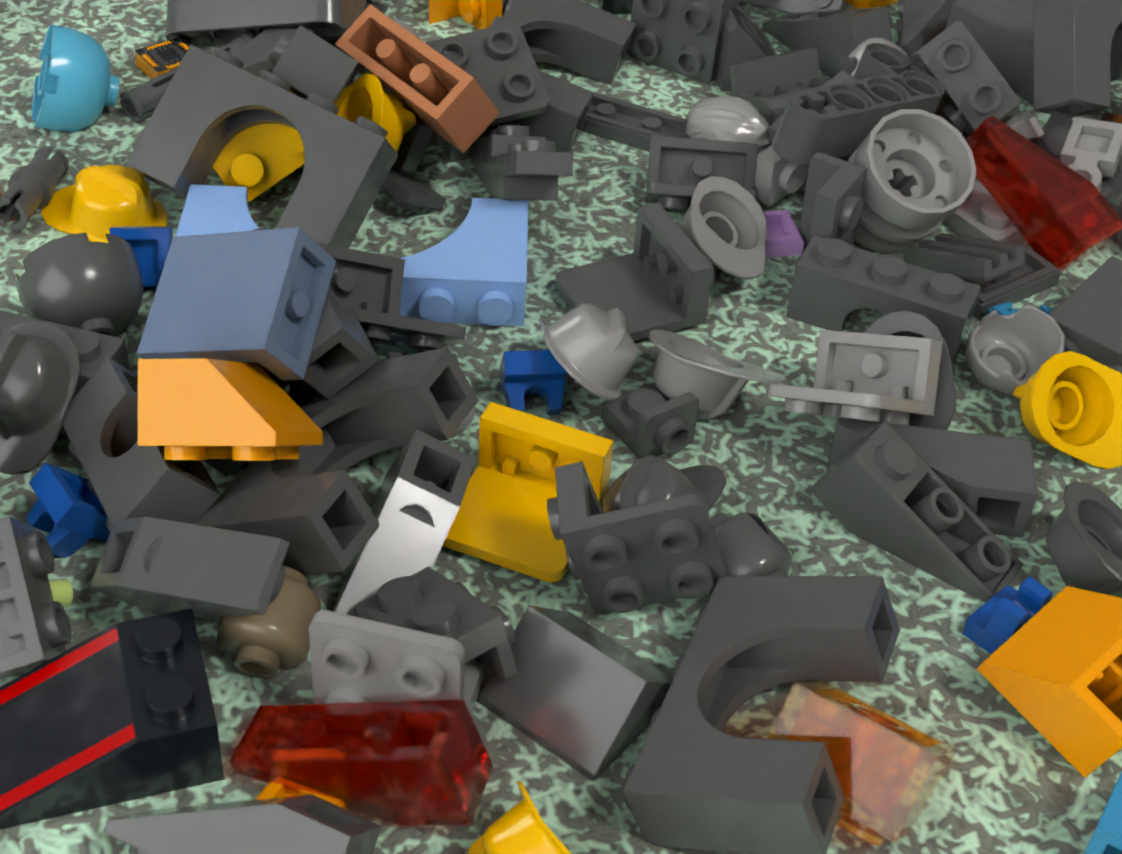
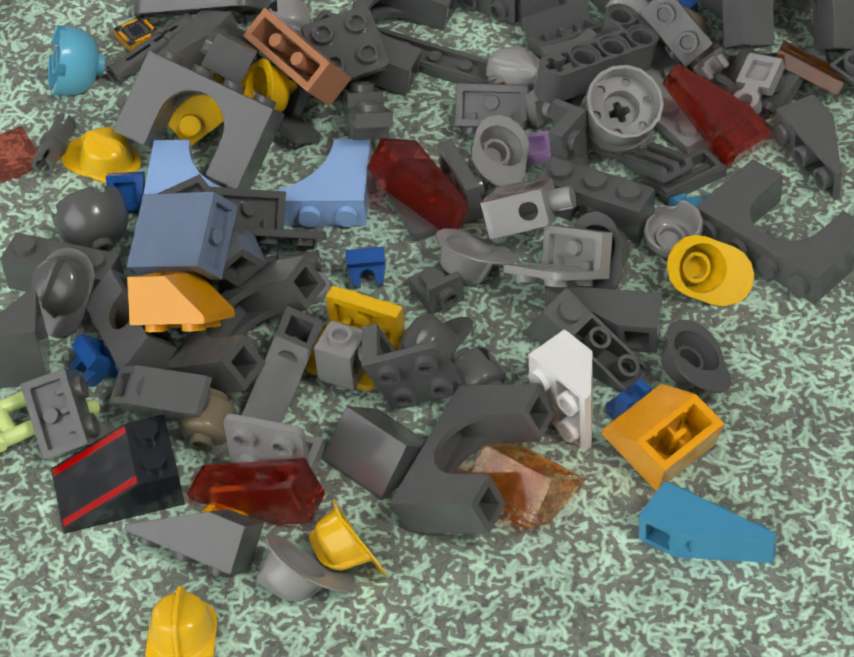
camera: 10 degrees right, 5 degrees up
dark grey bracket [355,566,518,681] -> none
light grey piece [539,303,638,401] -> none
none -> light grey brick [314,321,366,391]
none -> clear red slope [367,138,470,230]
none -> light grey torso [480,177,576,239]
none -> white slope [528,329,593,451]

